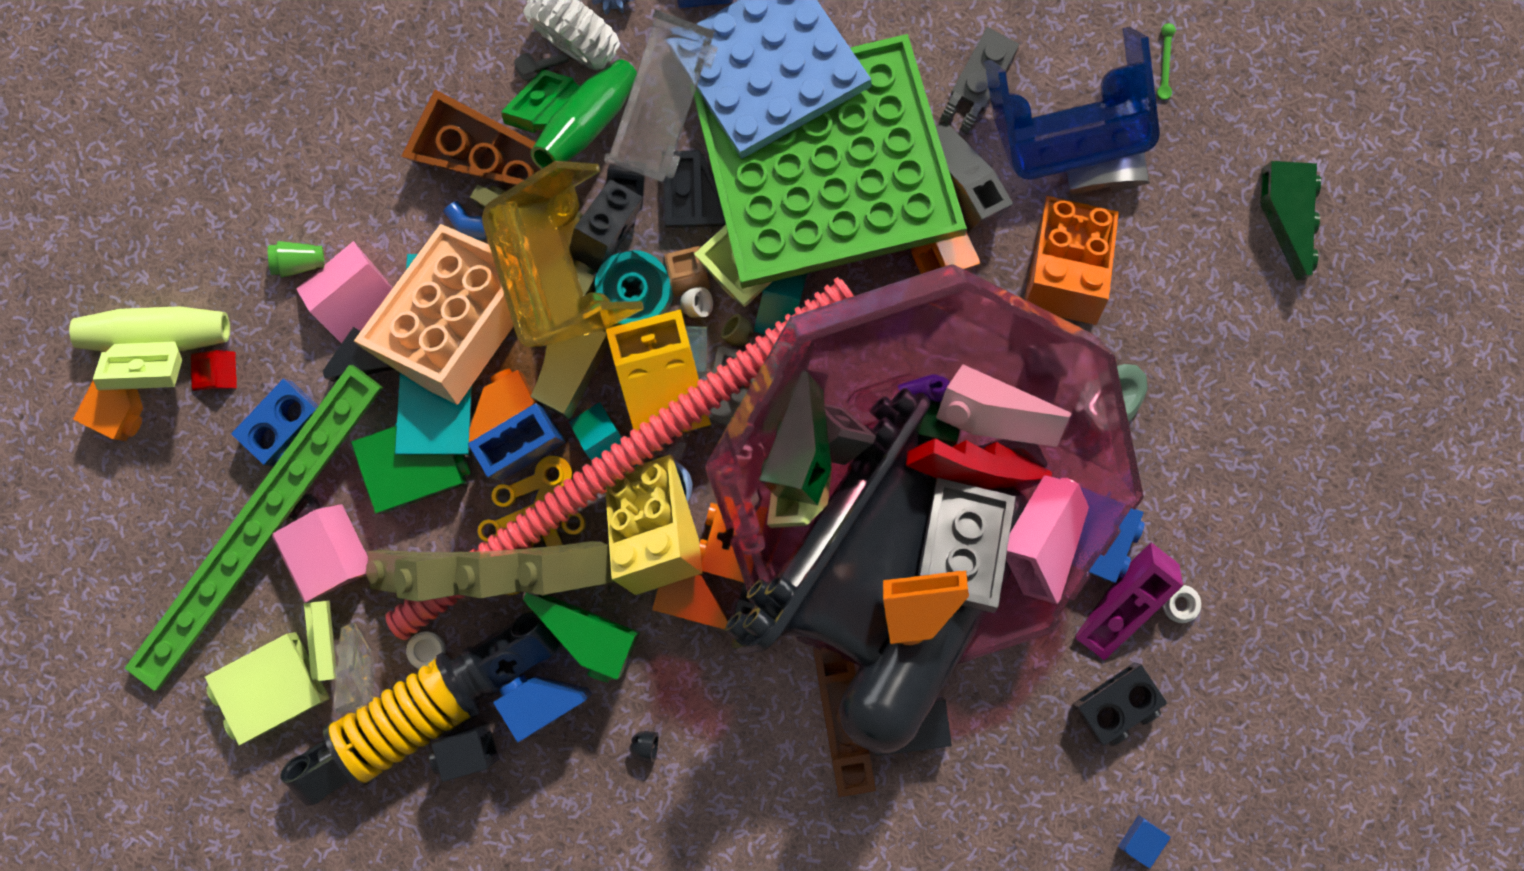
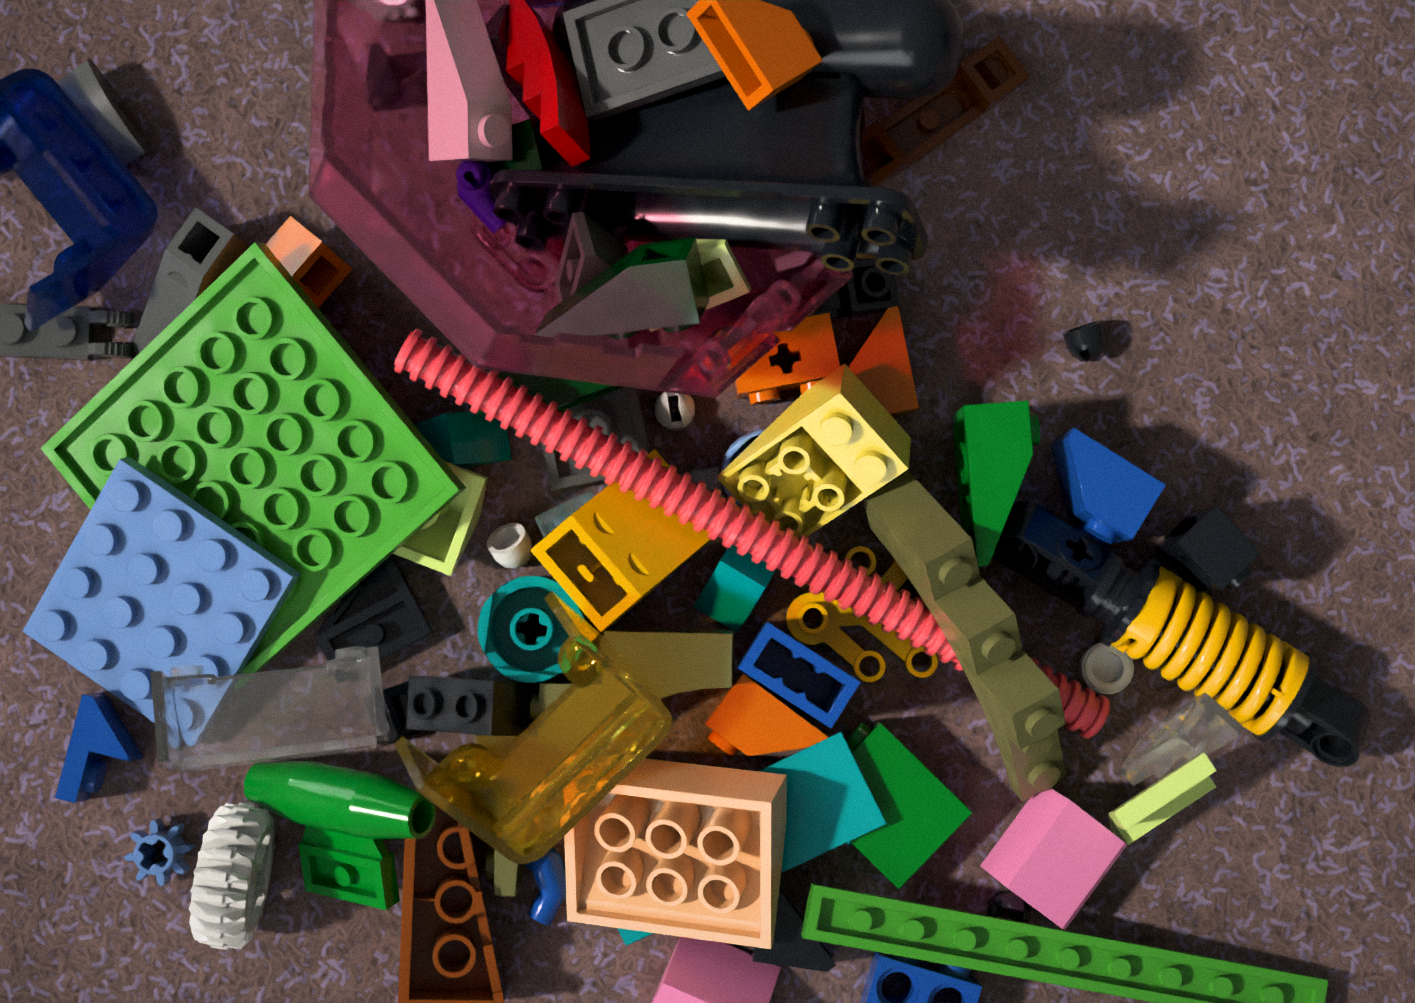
camera: 120 degrees left, 0 degrees up
yellowish green brick [205,632,330,745] -> none
dark grey hand [514,53,568,80] -> none
medium nougat slope [664,246,710,297] -> none
olive hinge [721,314,754,347] -> none
orange slope [1023,195,1119,325] -> none

